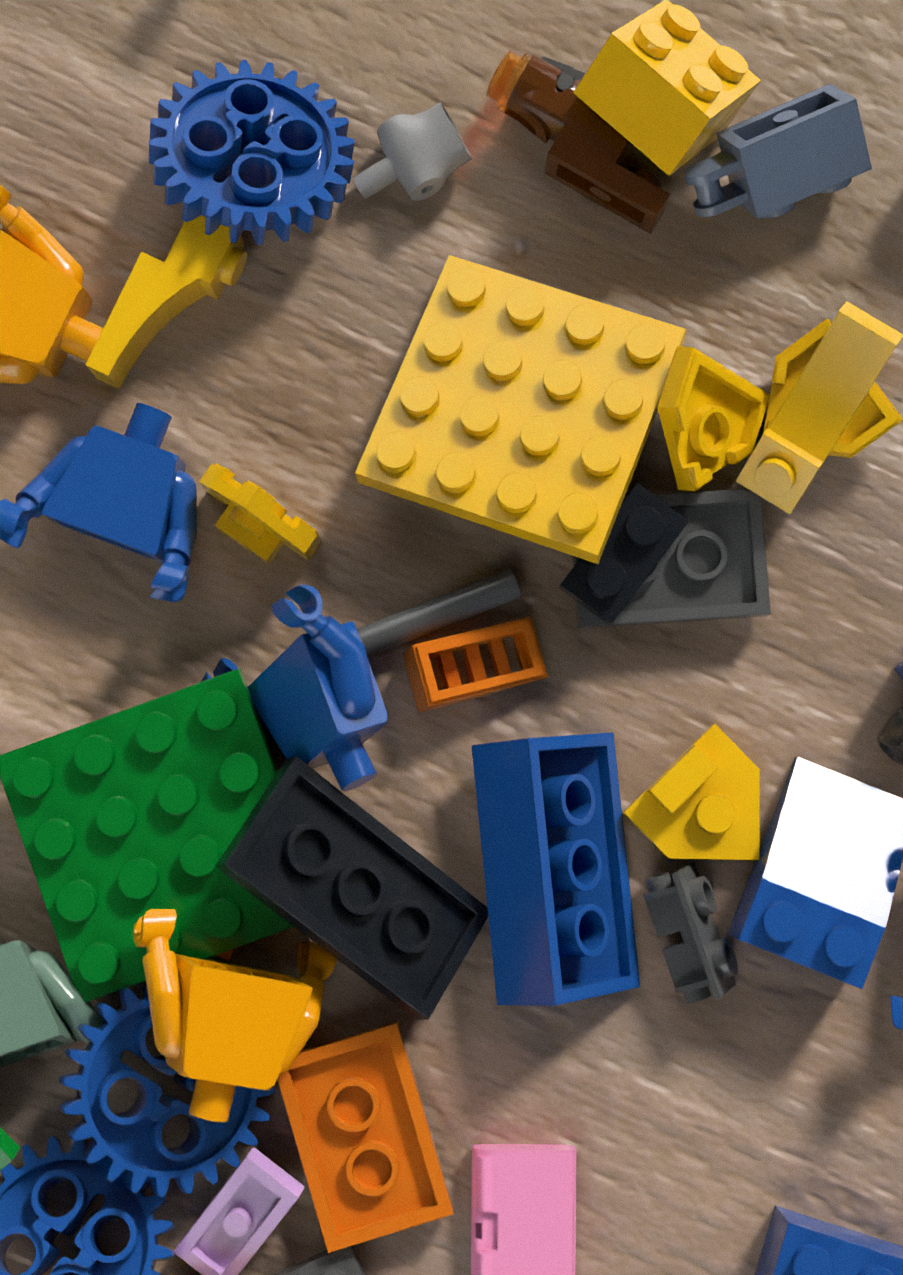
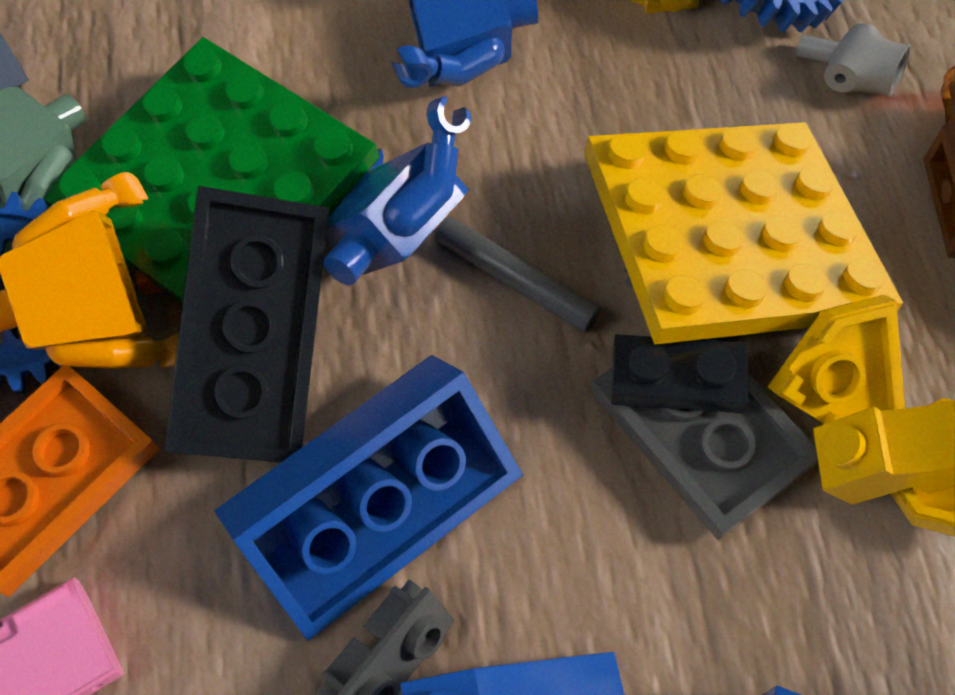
camera: 60 degrees right, 20 degrees down
yellow plate [199,463,322,565] -> none
orange slope [403,617,548,713] -> none
yellow plate [622,723,760,860] -> none

